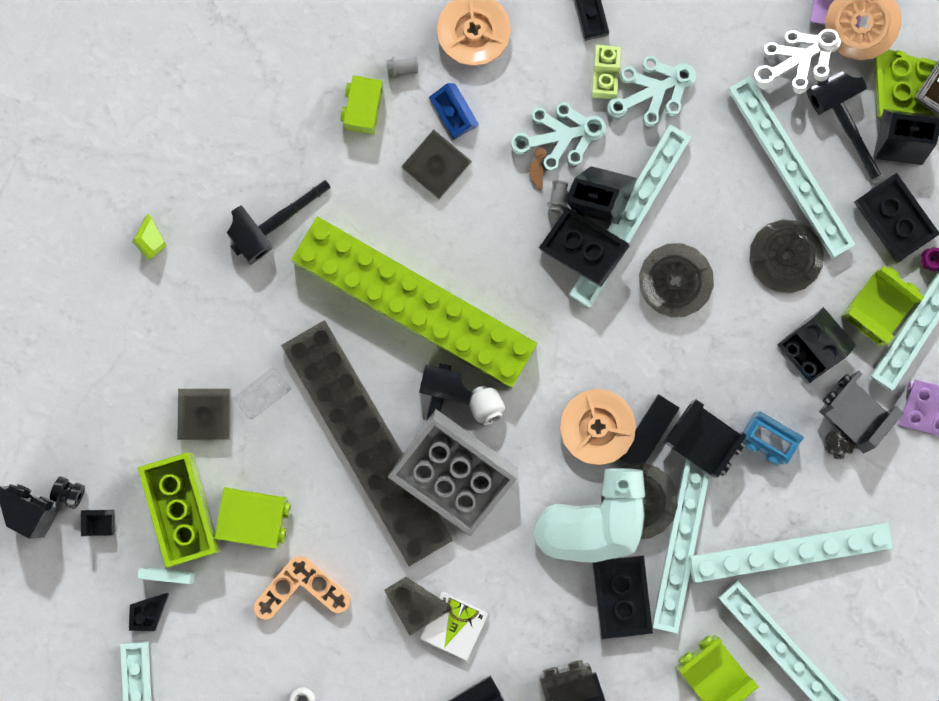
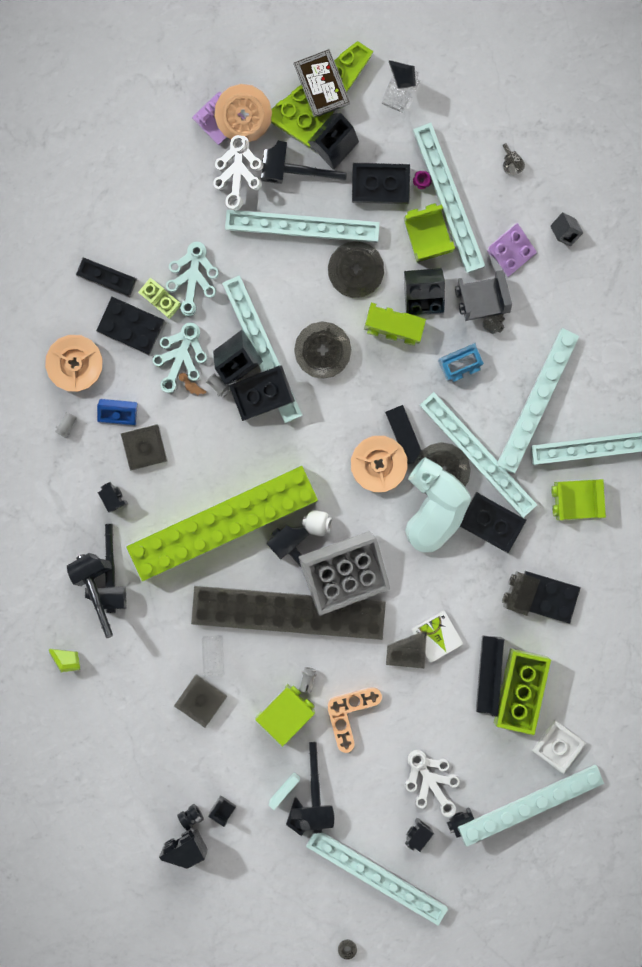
camera: 45 degrees left, 5 degrees up
lime brick [137,452,221,568] -> none
lime brick [340,75,384,135] -> none
black panel [663,399,747,478] -> none
none -> black piece [67,553,113,638]
none -> black plate [96,296,165,355]
none -> black brick [97,482,128,513]
none -> black piece [291,742,334,834]
none -> light grey pin [299,667,317,693]
none -> lime wedge [364,302,426,346]

